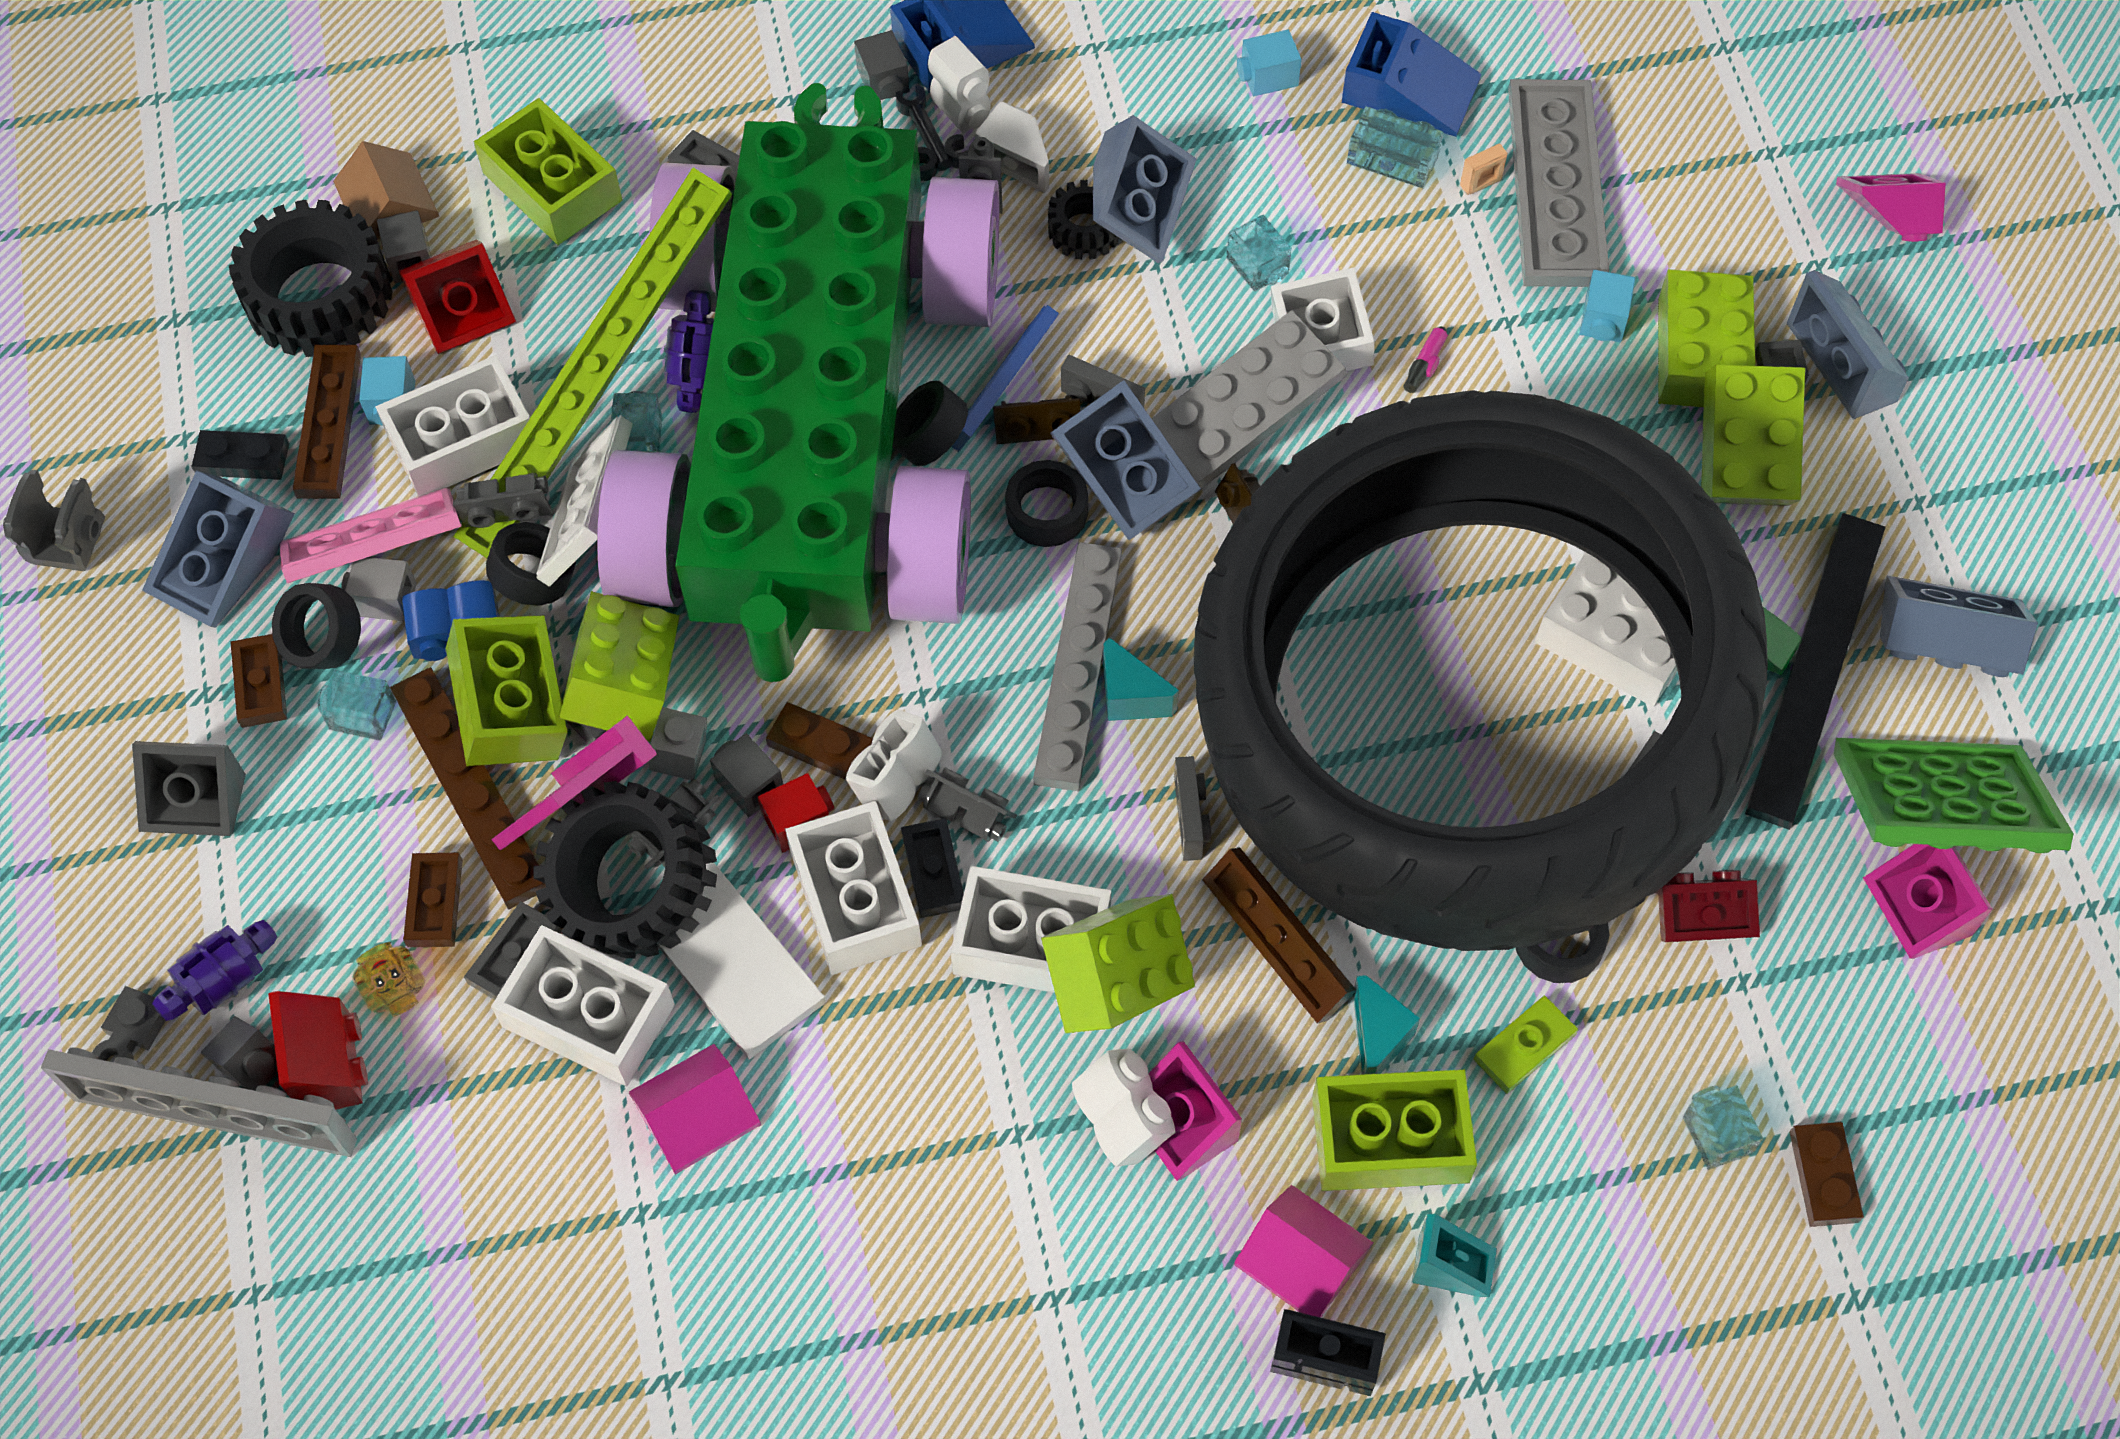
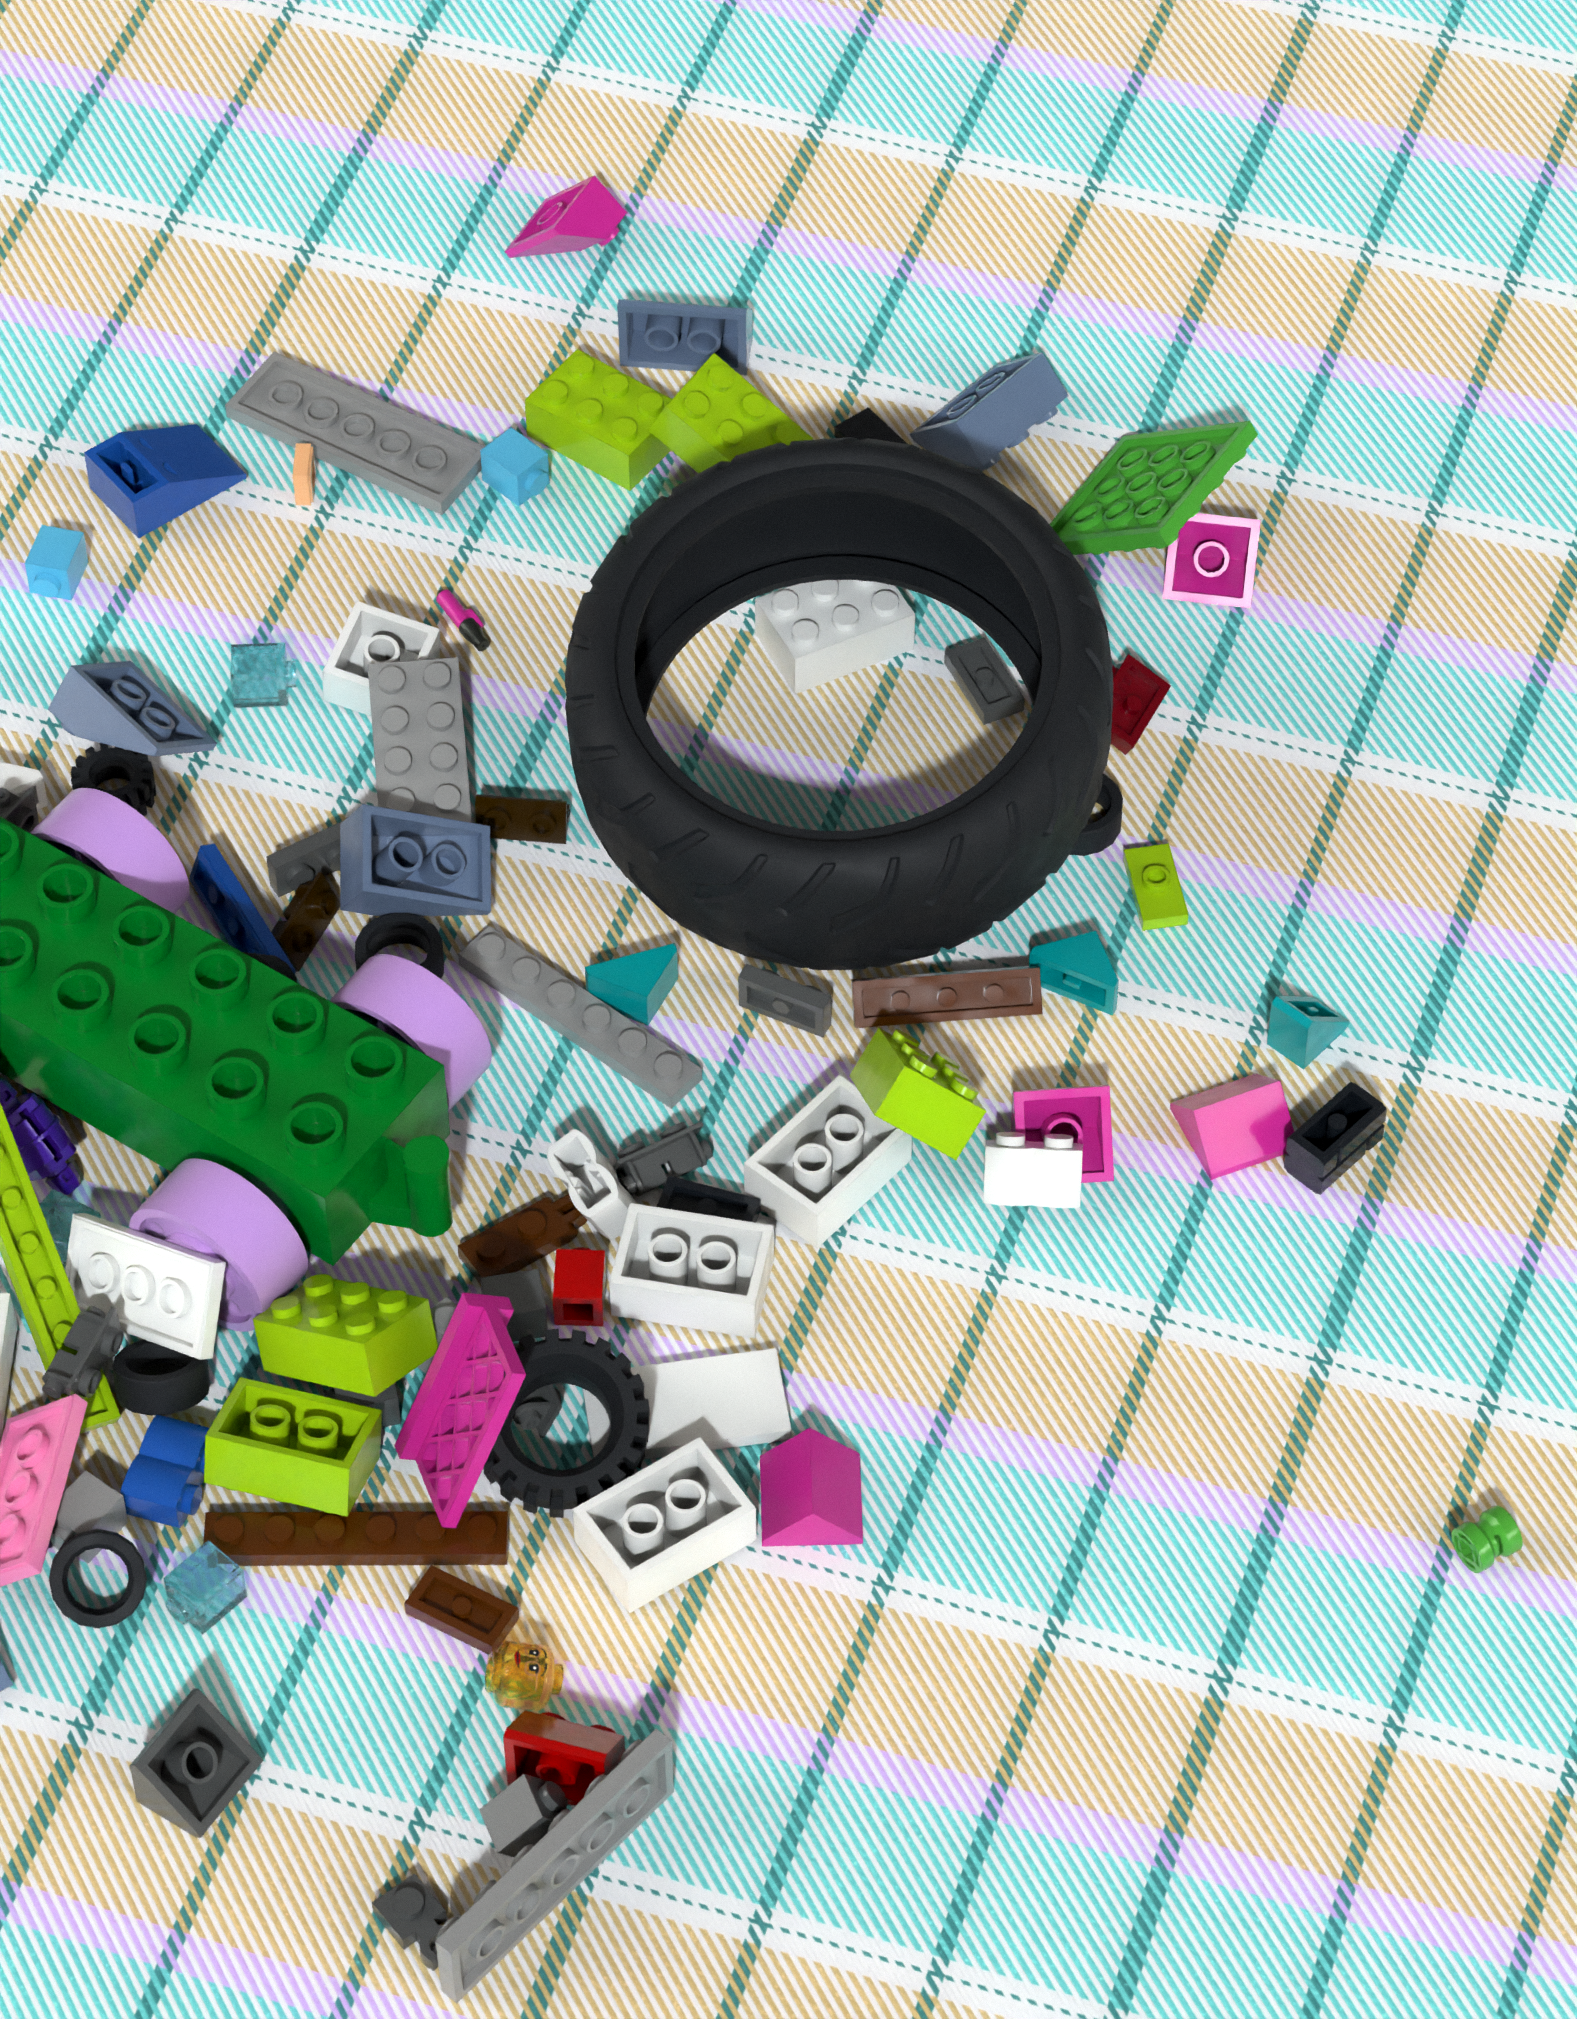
camera: 60 degrees left, 10 degrees down
dark purple piece [152,920,277,1021] -> none
reddish brown plate [230,634,287,728] -> none
dark grey plate [464,901,562,1000] -> none
lime brick [1312,1069,1477,1191] -> none
clear light blue brick [1347,106,1443,189] -> none
clear light blue brick [1683,1085,1763,1170] -> none
dark grey plate [1755,340,1809,383] -> none
reddish brown plate [1789,1122,1864,1227] -> none

